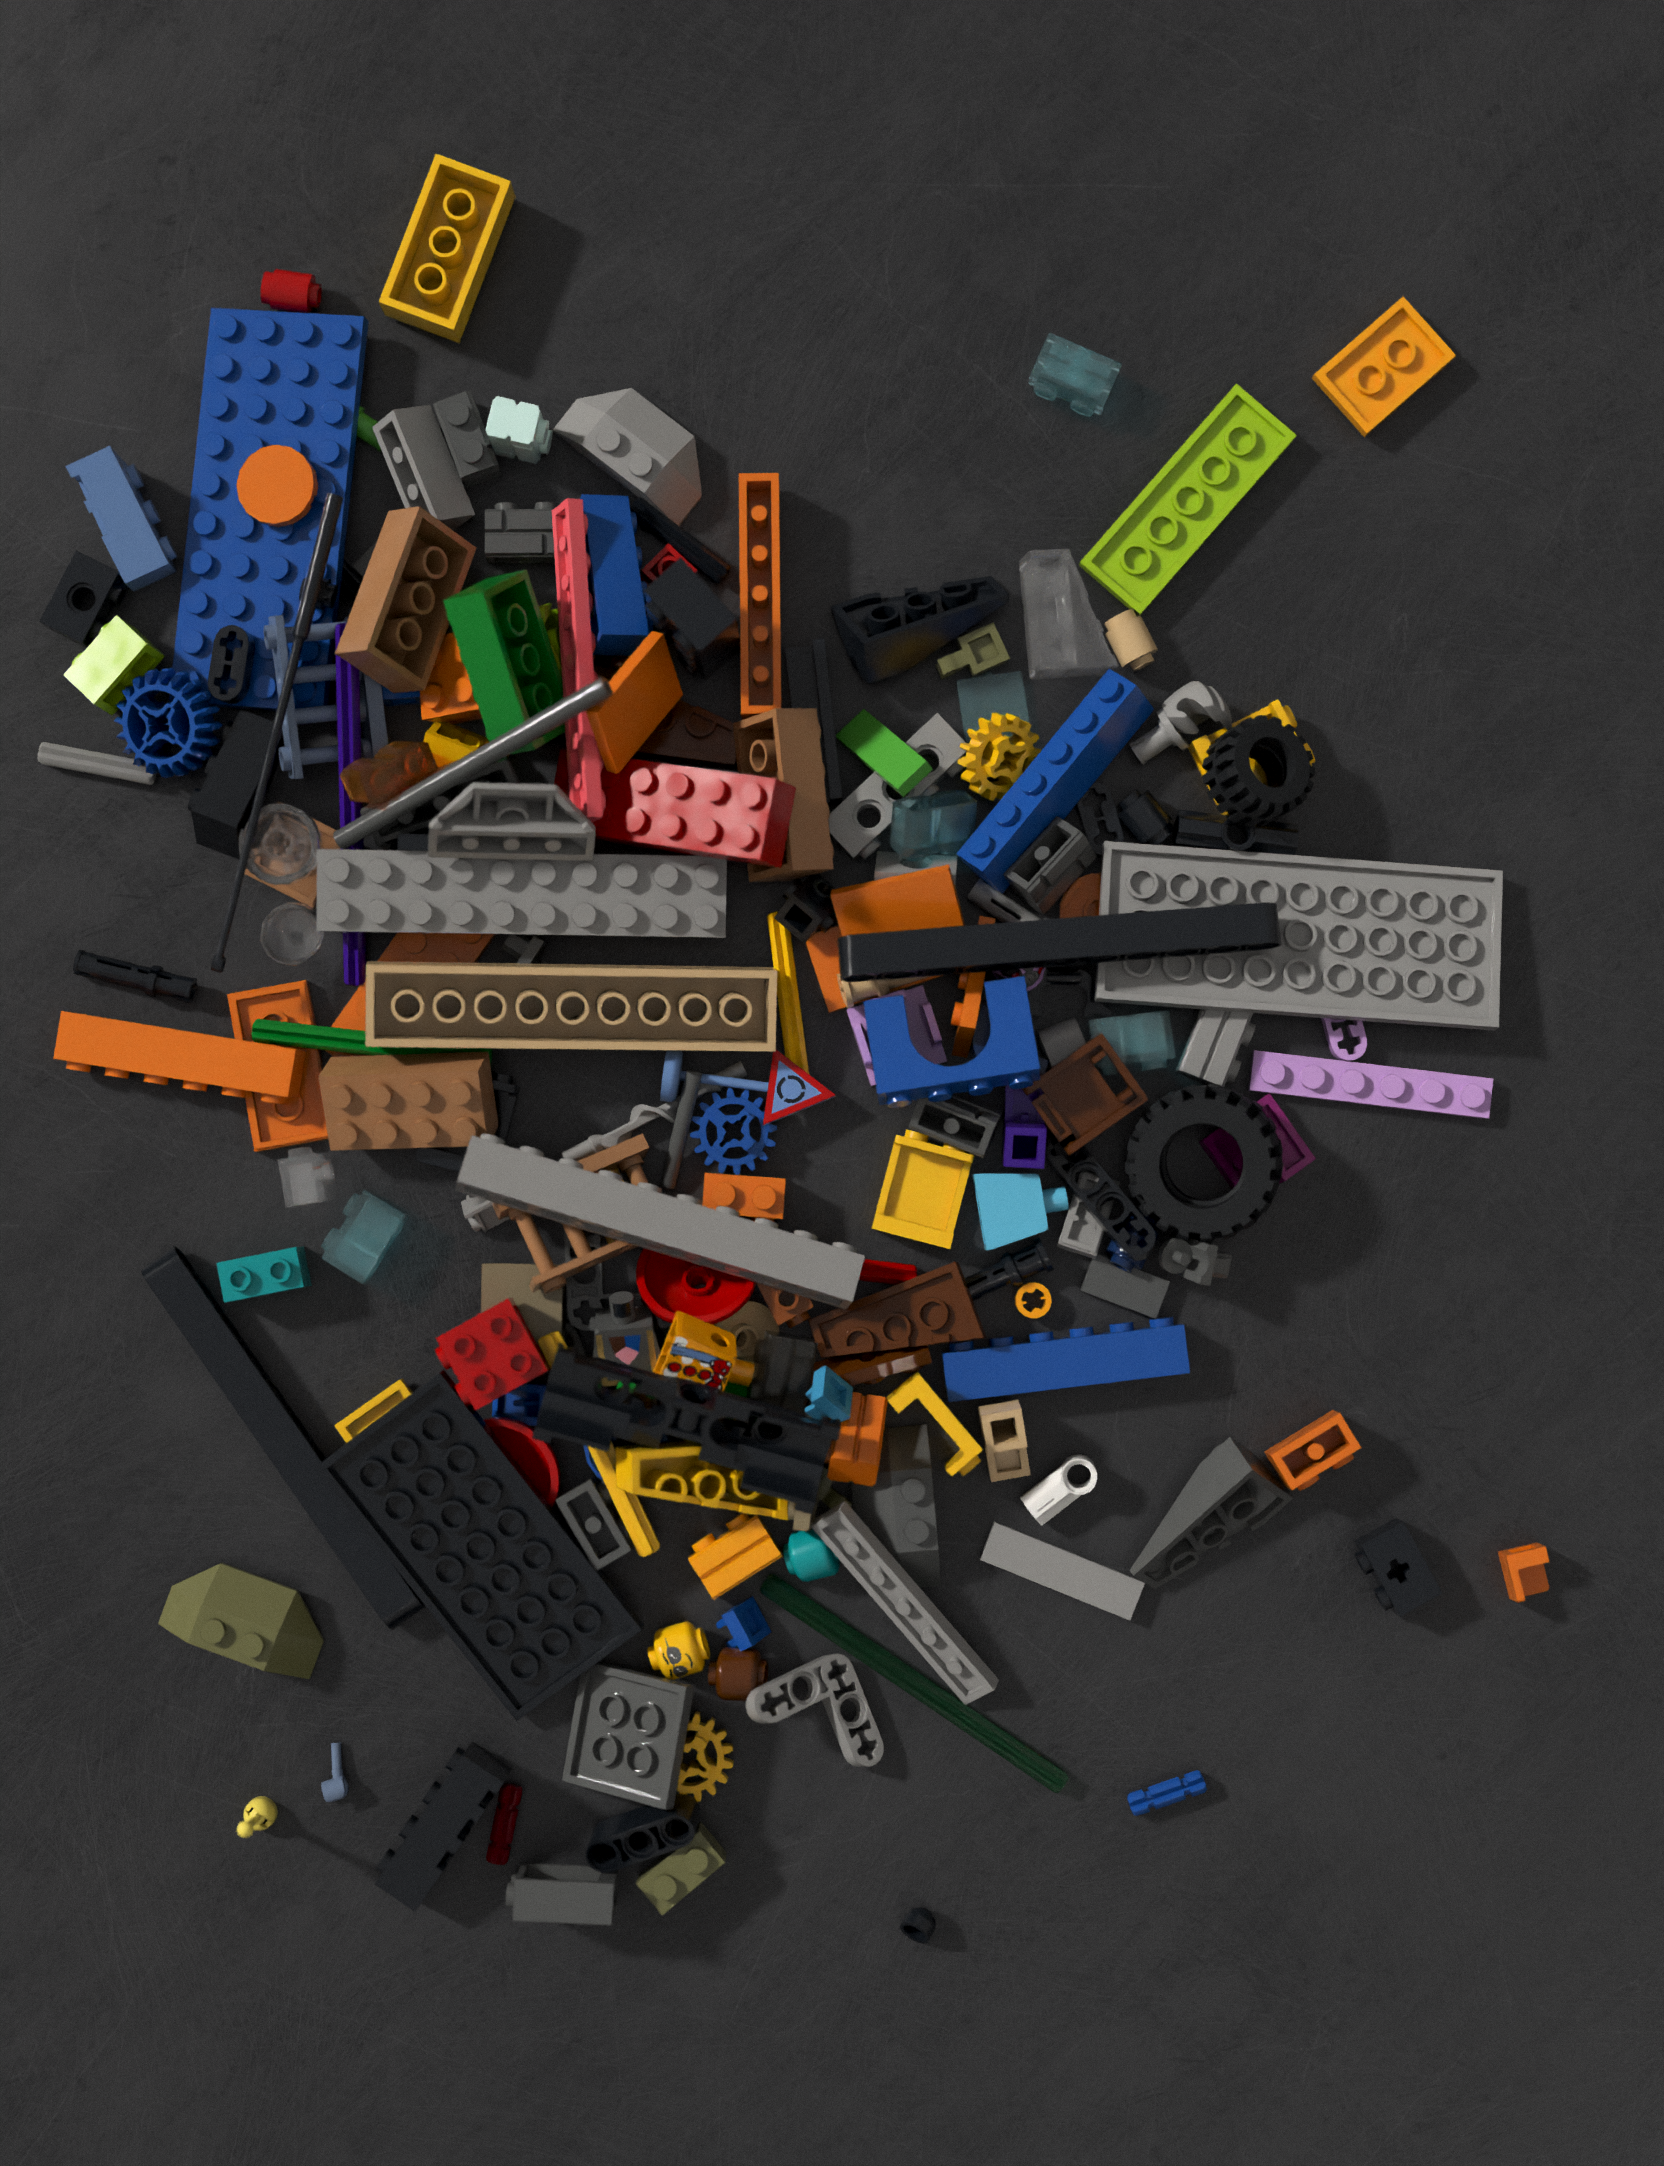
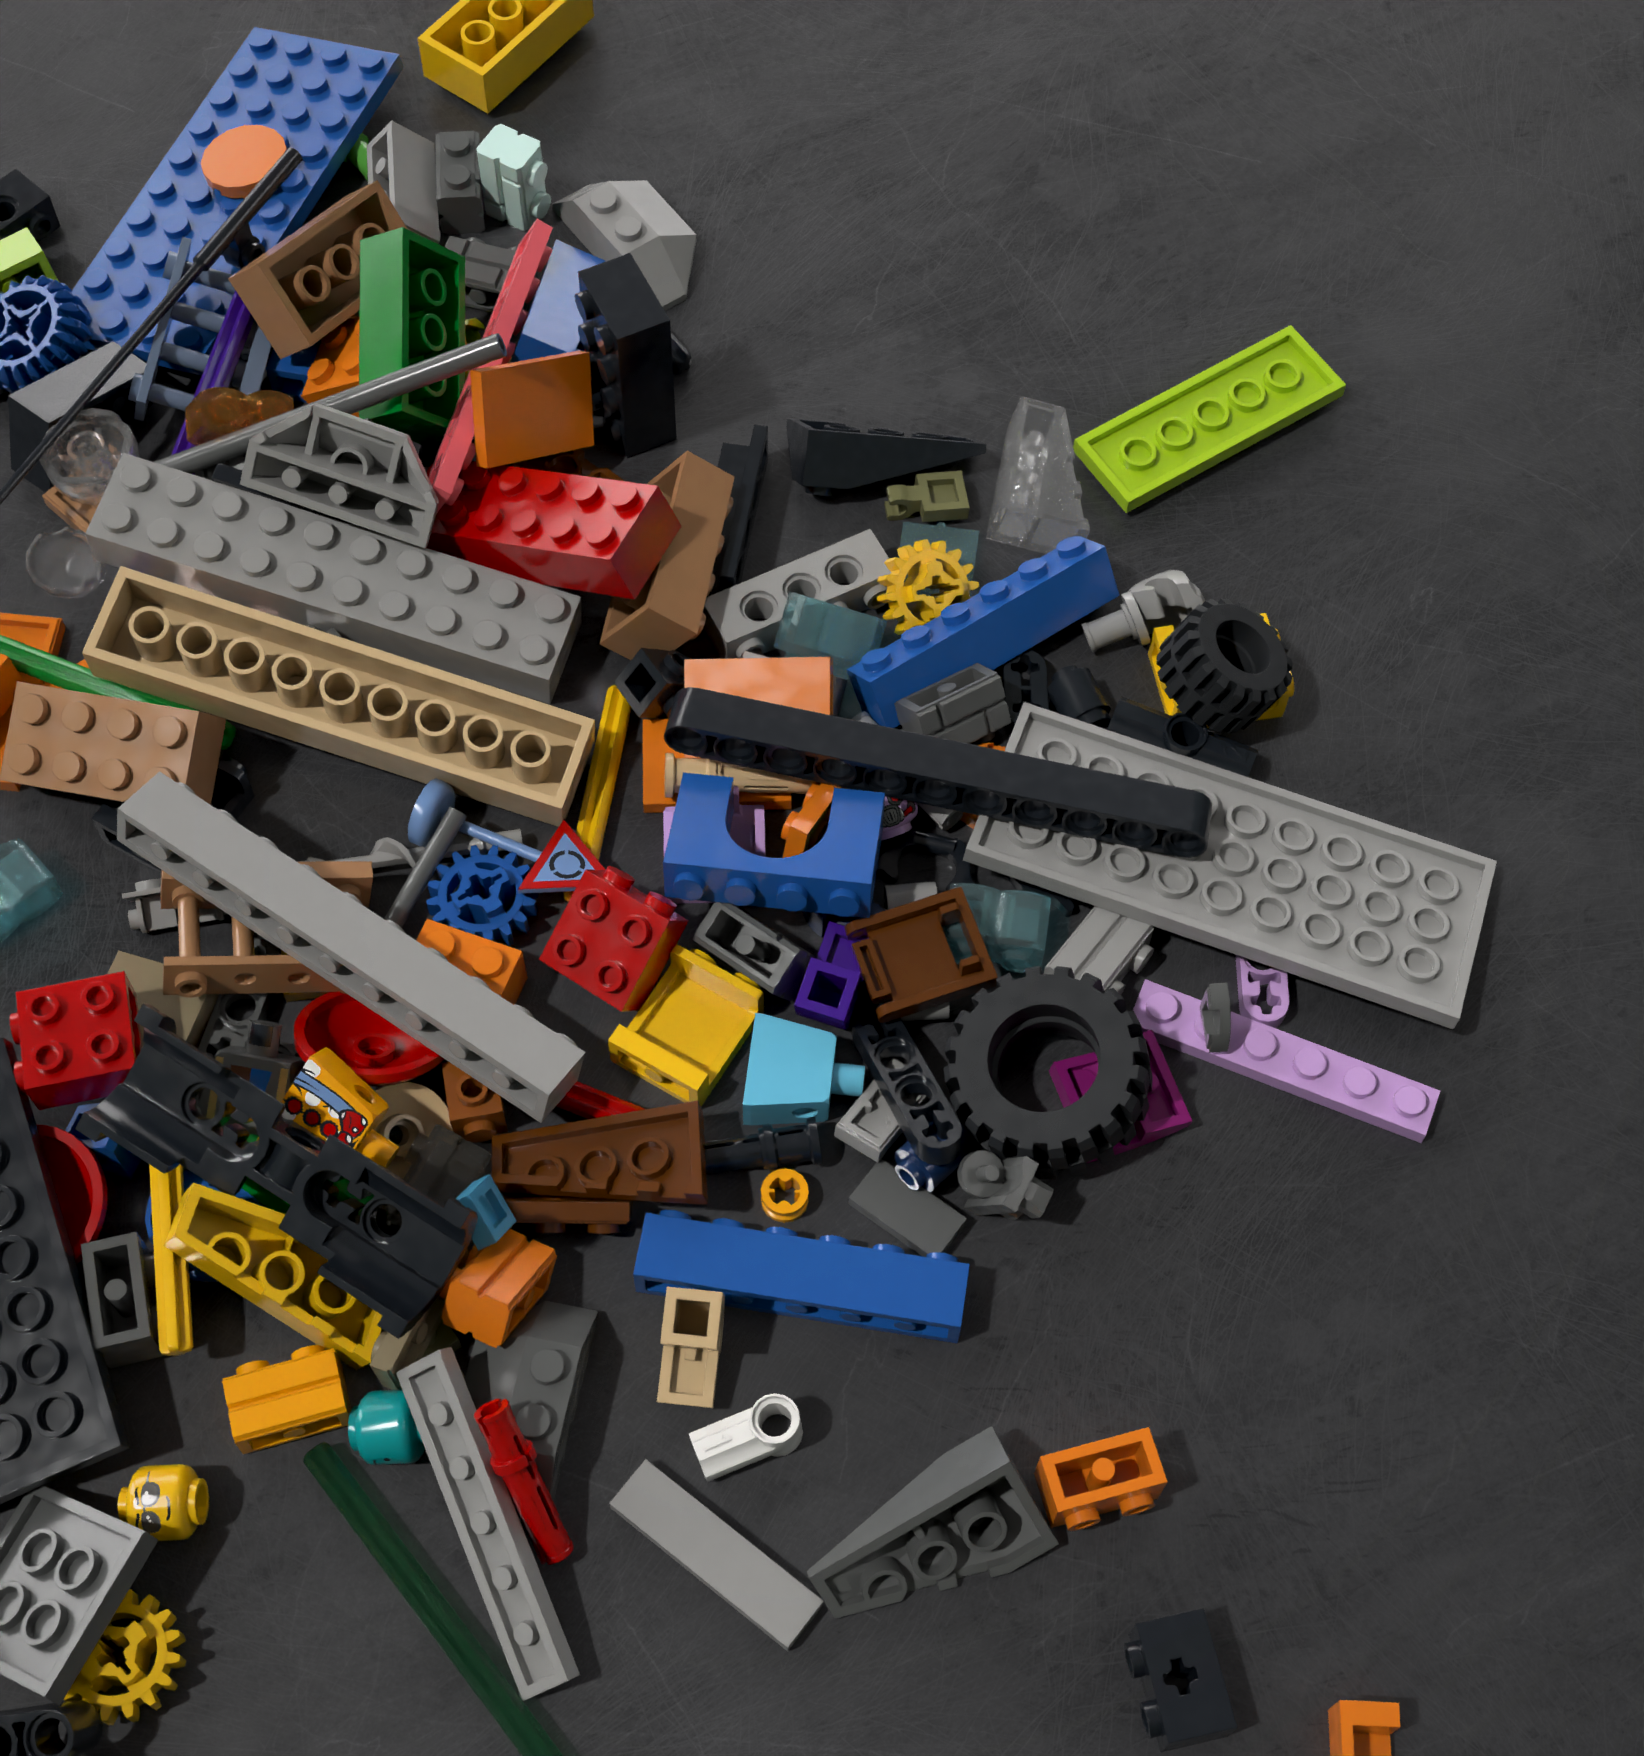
camera: 15 degrees right, 25 degrees down
medium blue wedge [66,446,177,592] -> none
black beam [208,625,255,704] -> none
red brick [260,269,322,313] -> none
reddish brown head [708,1647,768,1701] -> none
blue tile [716,1596,771,1651] -> none
orange brick [739,473,782,720] -> none
light grey beam [746,1653,884,1767] -> none
bright green tile [835,709,933,797] -> none
yellow panel [886,1371,983,1476] -> none
clear light blue brick [1028,332,1122,416] -> none
tan brick [1104,609,1158,672] -> none
light orange plate [1312,296,1456,437] -> none
none -> red pin [473,1398,574,1565]
none -> red brick [539,866,689,1012]
none -> dark grey tile [1200,982,1231,1053]

